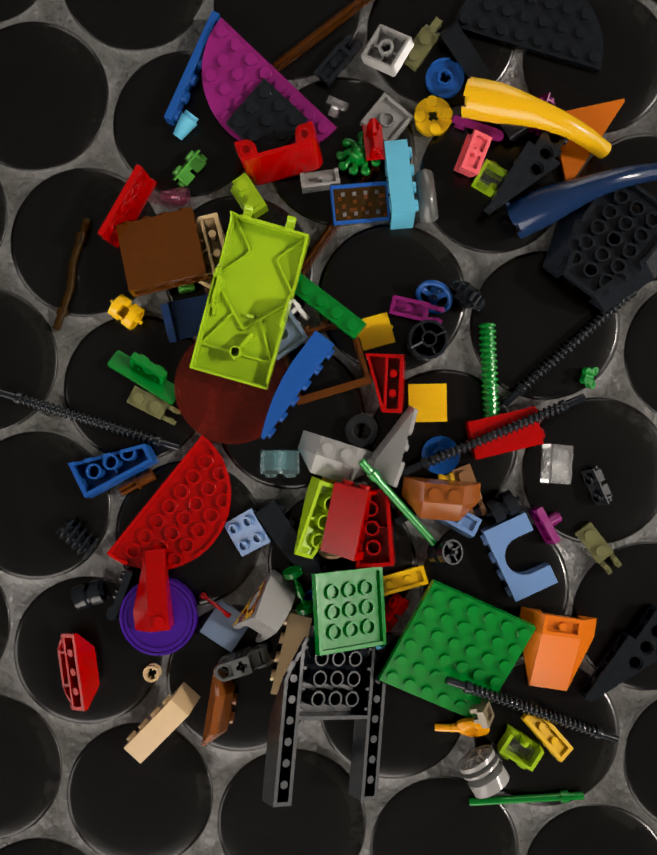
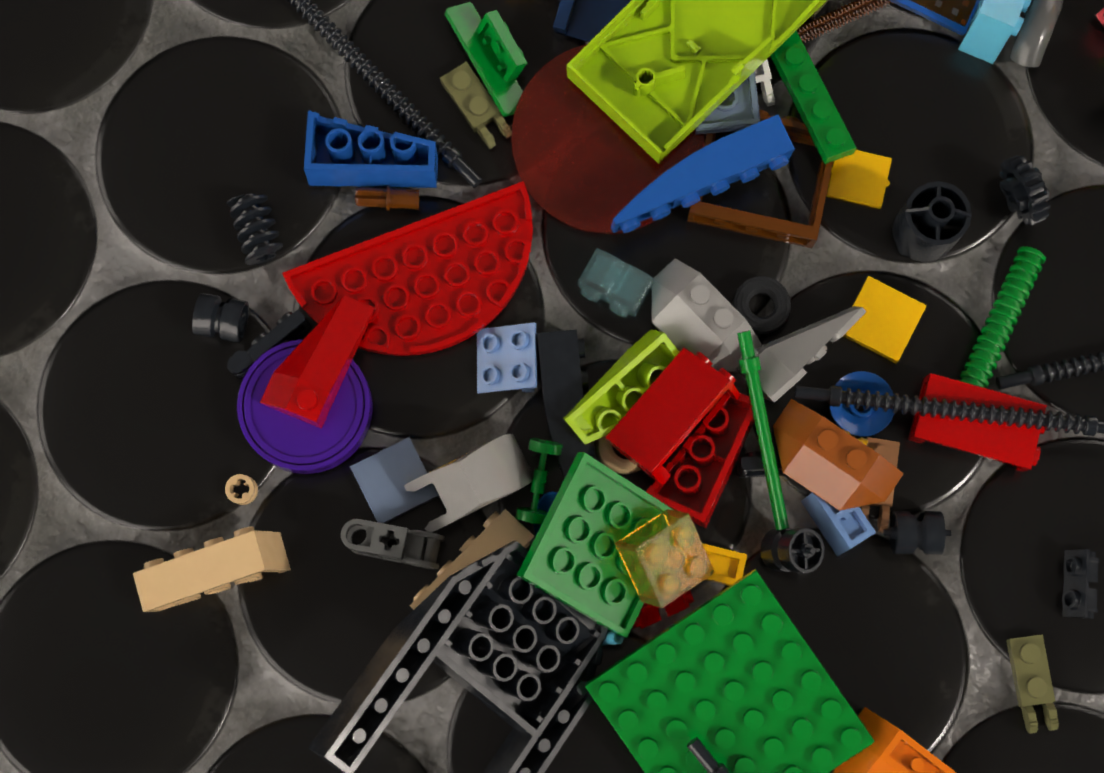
camera: 25 degrees right, 10 degrees down
red wedge [57,633,100,711] -> none
red hinge [200,592,231,618] -> none
dark orange wedge [201,664,238,746] -> none
red wedge [365,353,406,413] -> none
magenta hinge [389,295,445,324] -> none
blue piece [415,280,453,314] -> none
medium blue arch [480,510,558,602] -> none
magenta tile [528,507,562,544] -> none
clear brick [540,444,574,485] -> none
none -> clear yellow brick [615,509,715,608]

